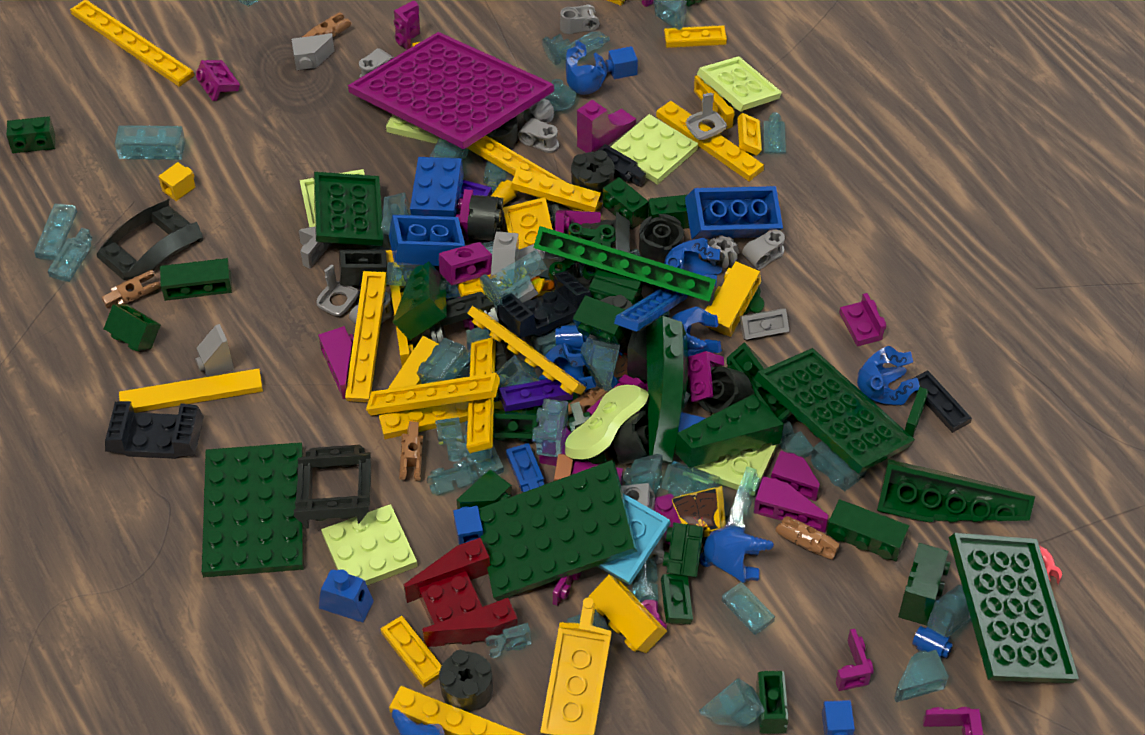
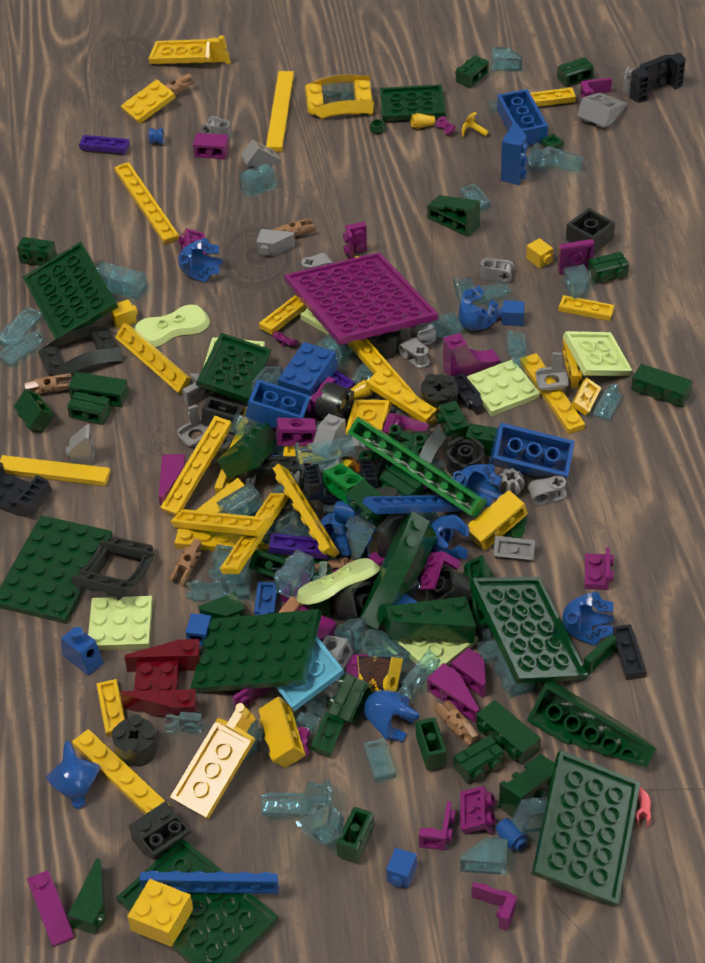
camera: 25 degrees right, 5 degrees down
none -> dark green plate [23,241,119,339]
none -> dark green brick [67,392,112,425]
none -> yellow plate [115,323,191,394]
none -> yellowish green plate [134,305,210,347]
none -> blue piece [178,238,223,282]
none -> yellow plate [259,295,307,335]
none -> clear light blue piece [260,780,333,816]
none -> magenta piece [273,331,298,347]
none -> green brick [323,463,366,505]
none -> dark green brick [415,717,447,771]
none -> dark green brick [453,735,504,784]
none -> magenta bracket [460,785,496,834]
none -> clear light blue hinge [506,331,527,365]
none -> dark green brick [631,363,693,408]

